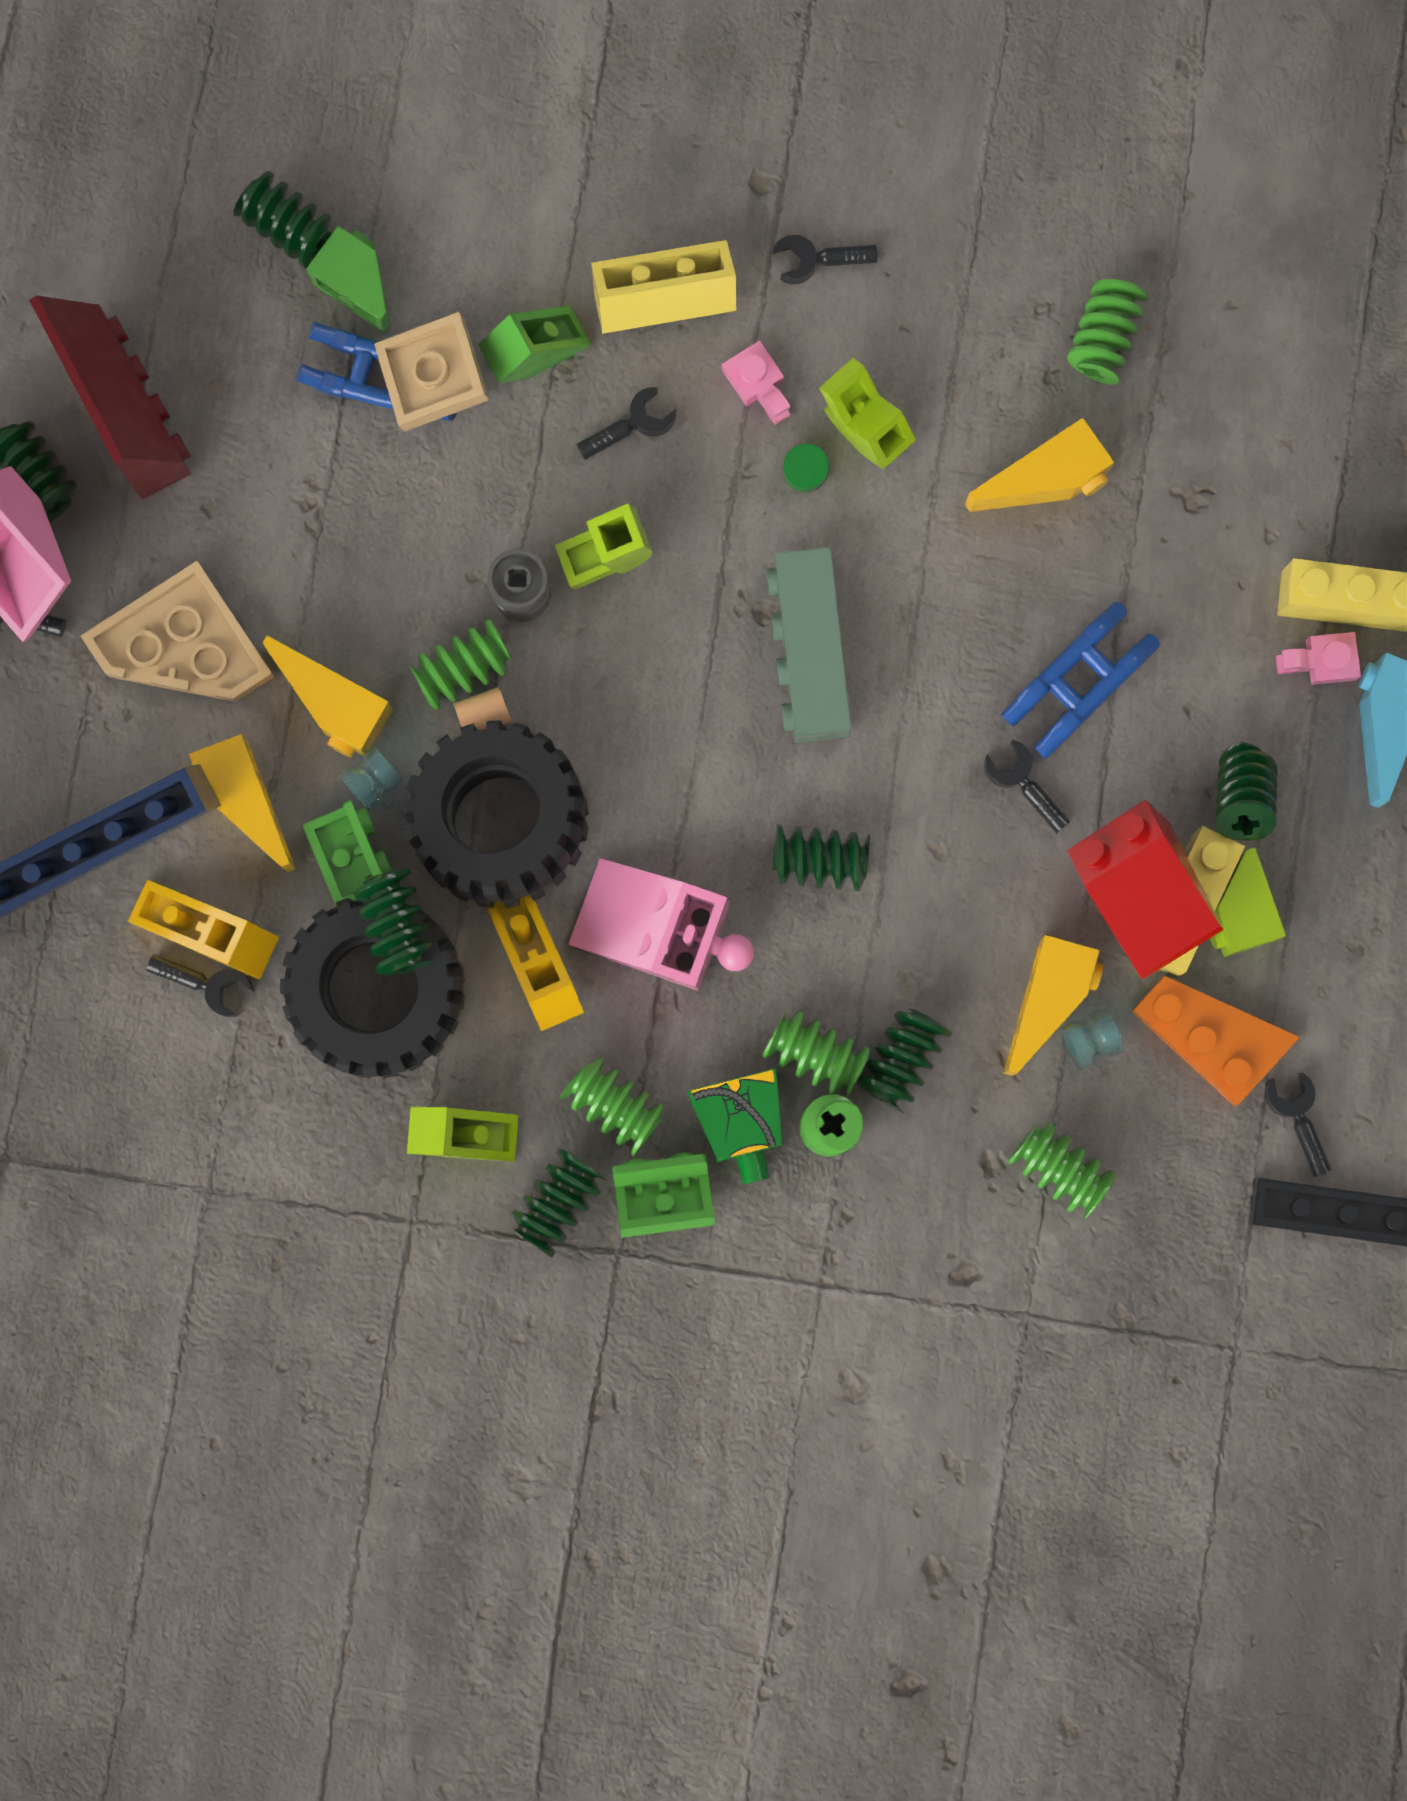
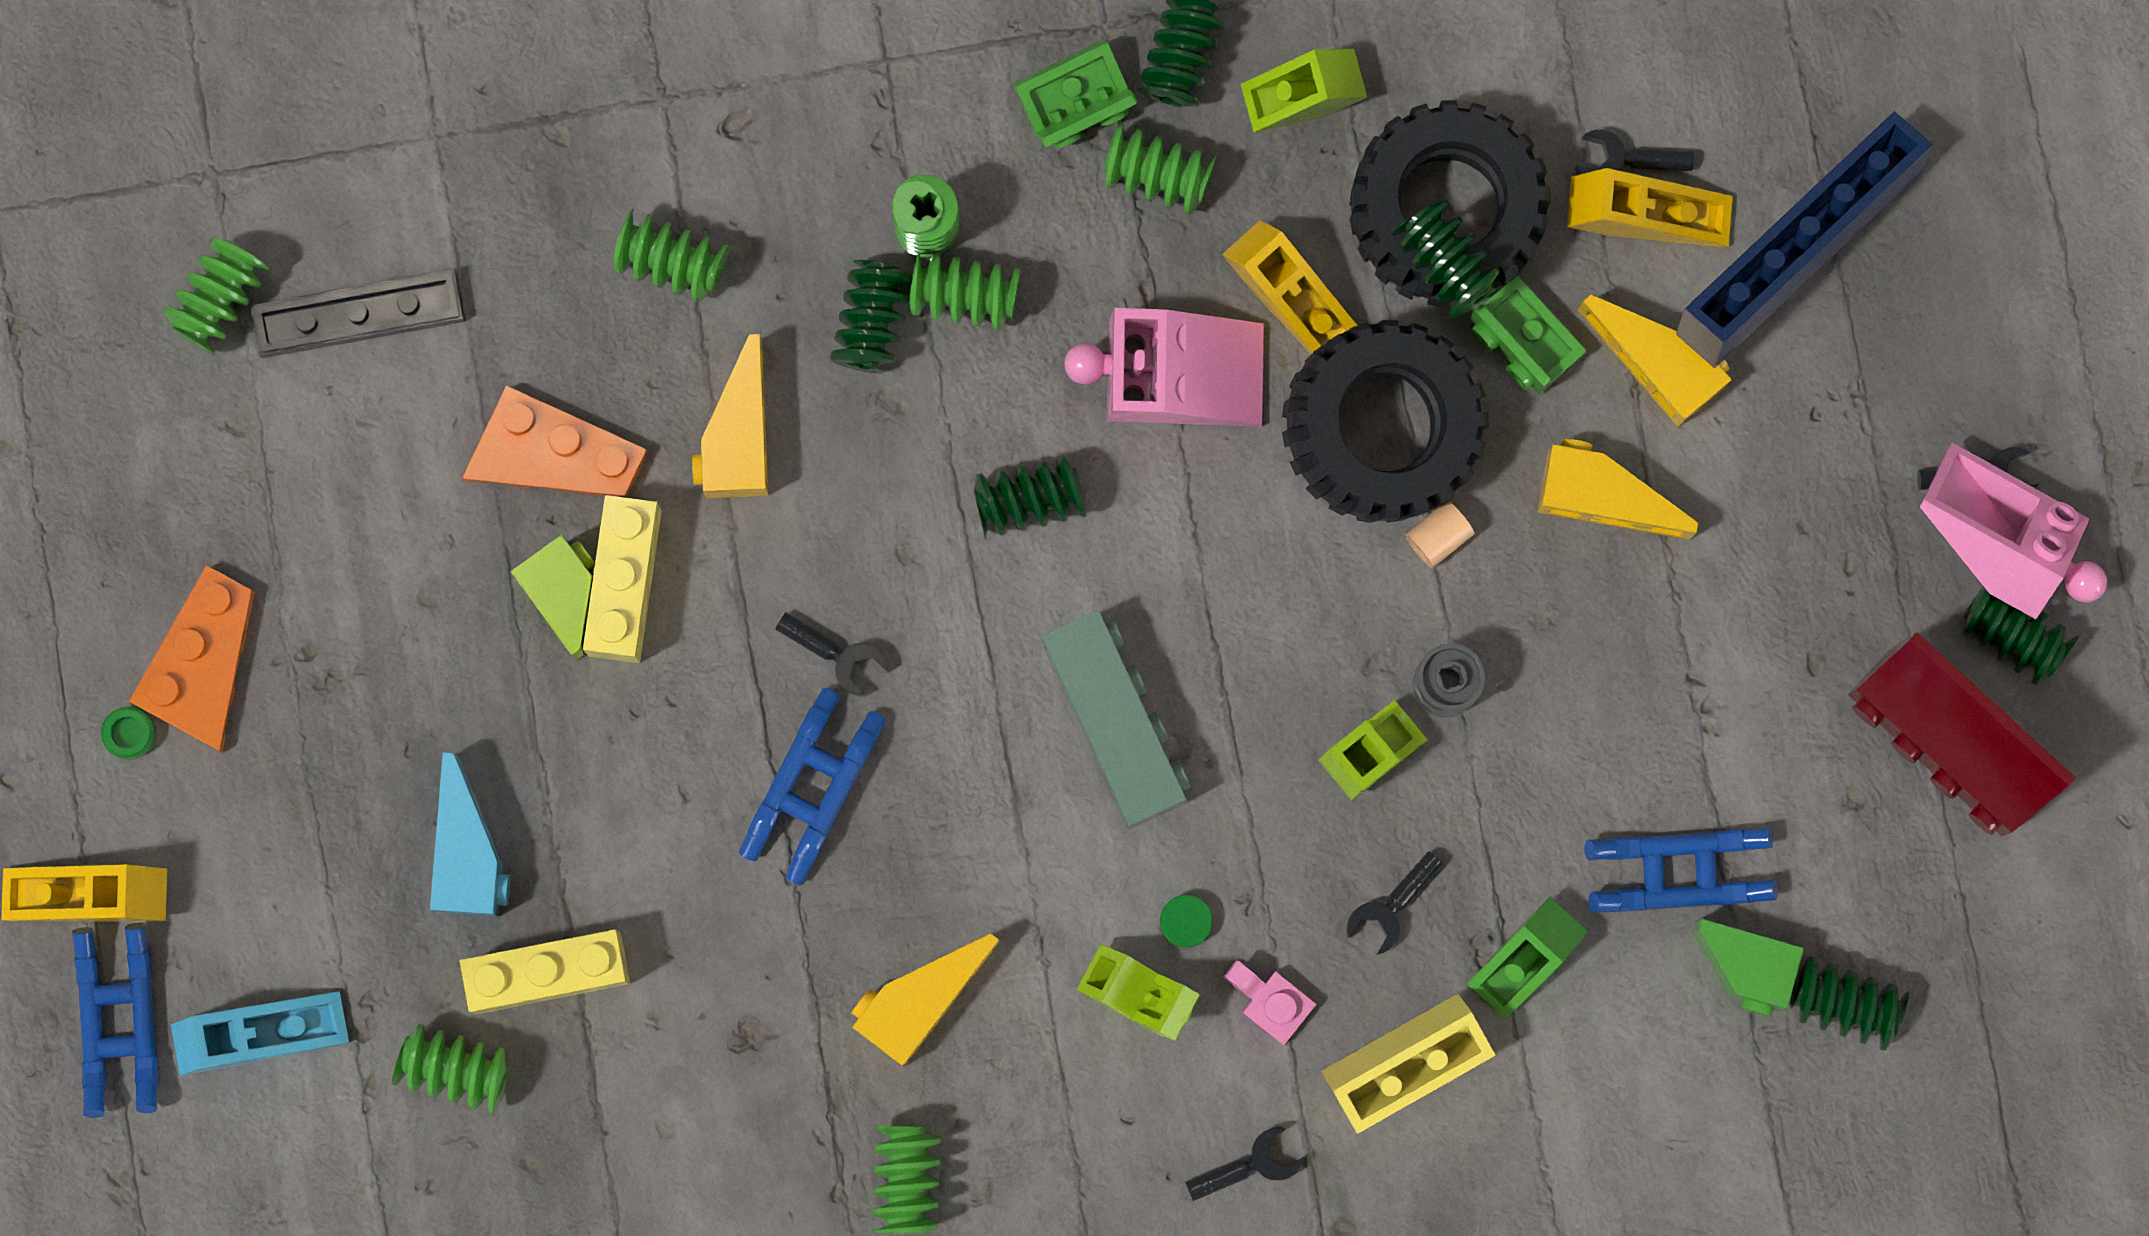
camera: 160 degrees right, 0 degrees up
tan plate [81,561,274,702] -> none
clear light blue wheel [338,746,403,811] -> none
tan plate [374,312,489,432] -> none
bright green piece [408,619,512,711] -> none
green torso [688,1068,782,1185] -> none
clear light blue wheel [1061,1009,1124,1070] -> none
red slope [1067,800,1224,979] -> none
dark green piece [1215,742,1278,841] -> none
black piece [1265,1073,1332,1177] -> none
bright pink plate [1275,632,1361,685] -> none

